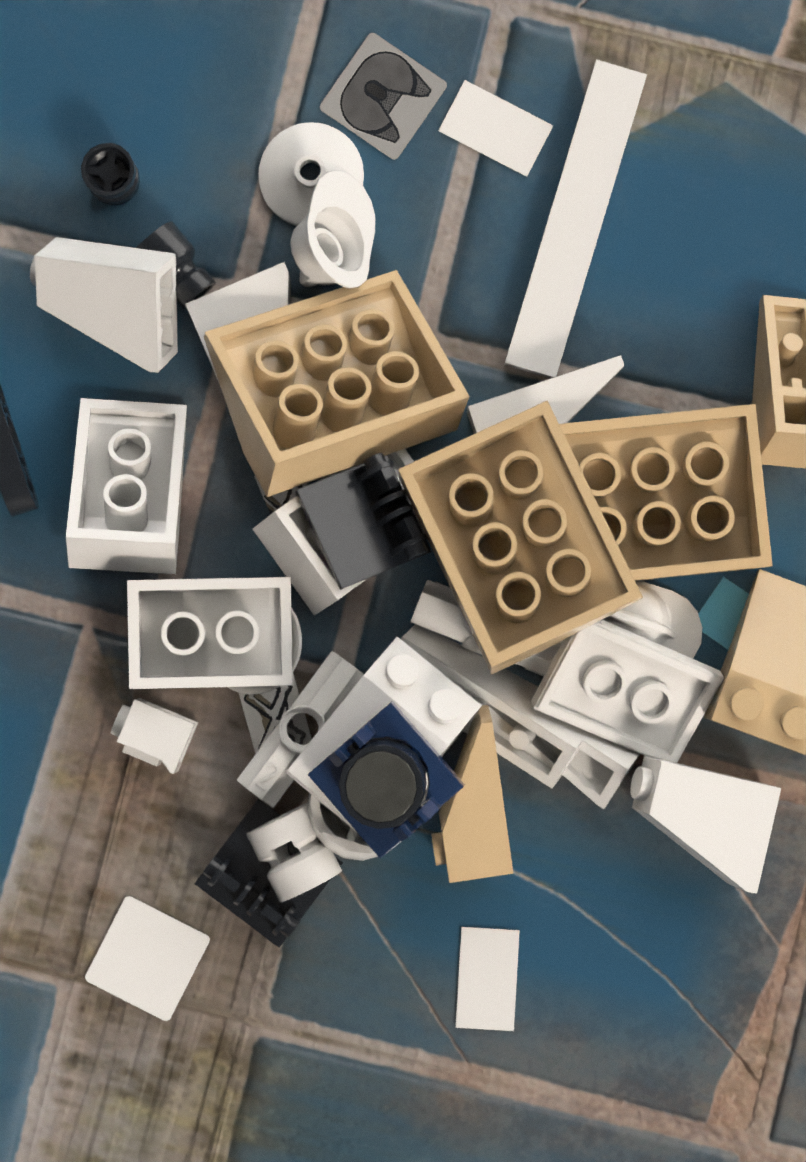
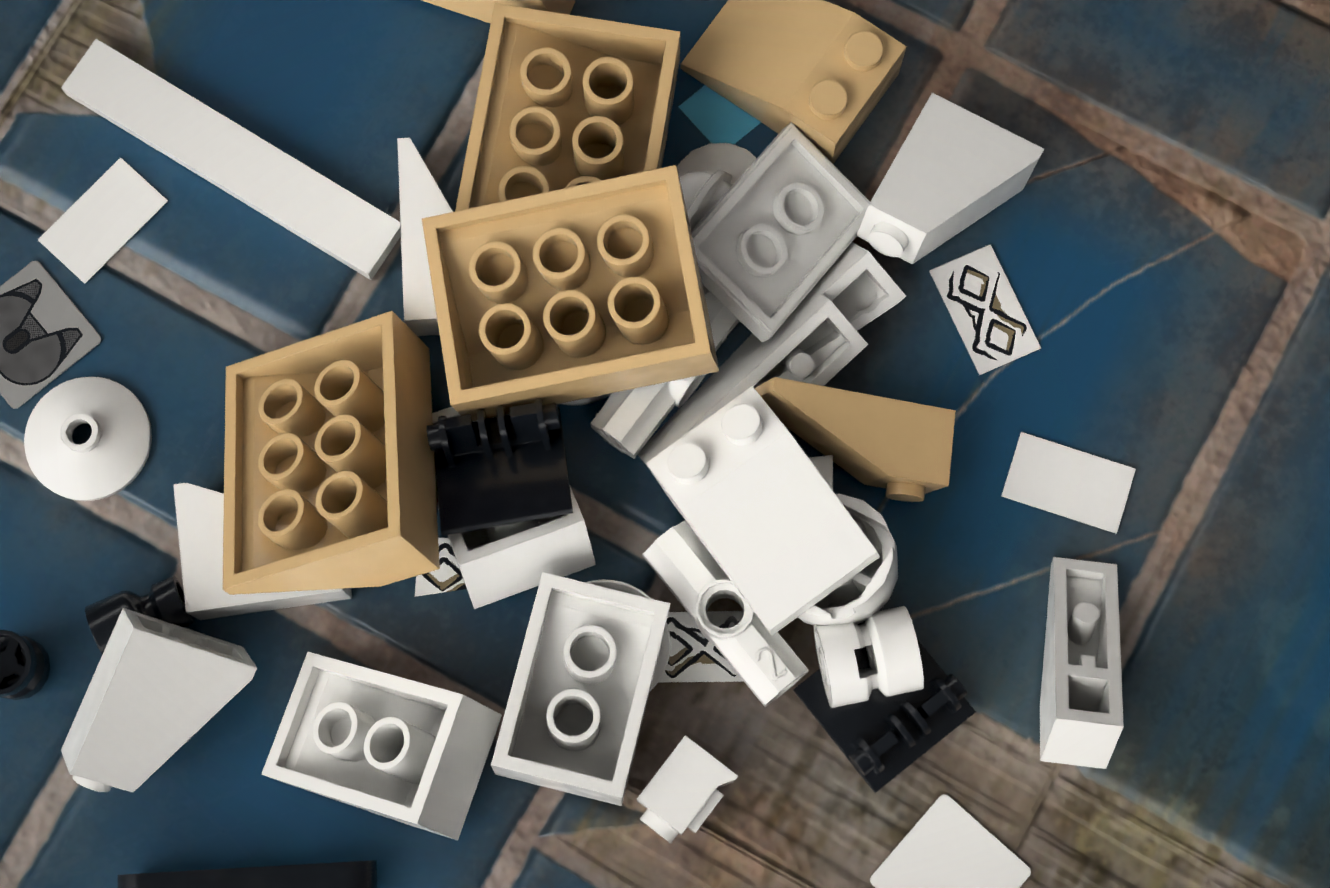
camera: 75 degrees left, 10 degrees down
white piece [290,171,375,288] -> none
piece [307,701,465,858] -> none
none -> white sticker [929,244,1041,375]
none -> white slope [1040,557,1124,769]

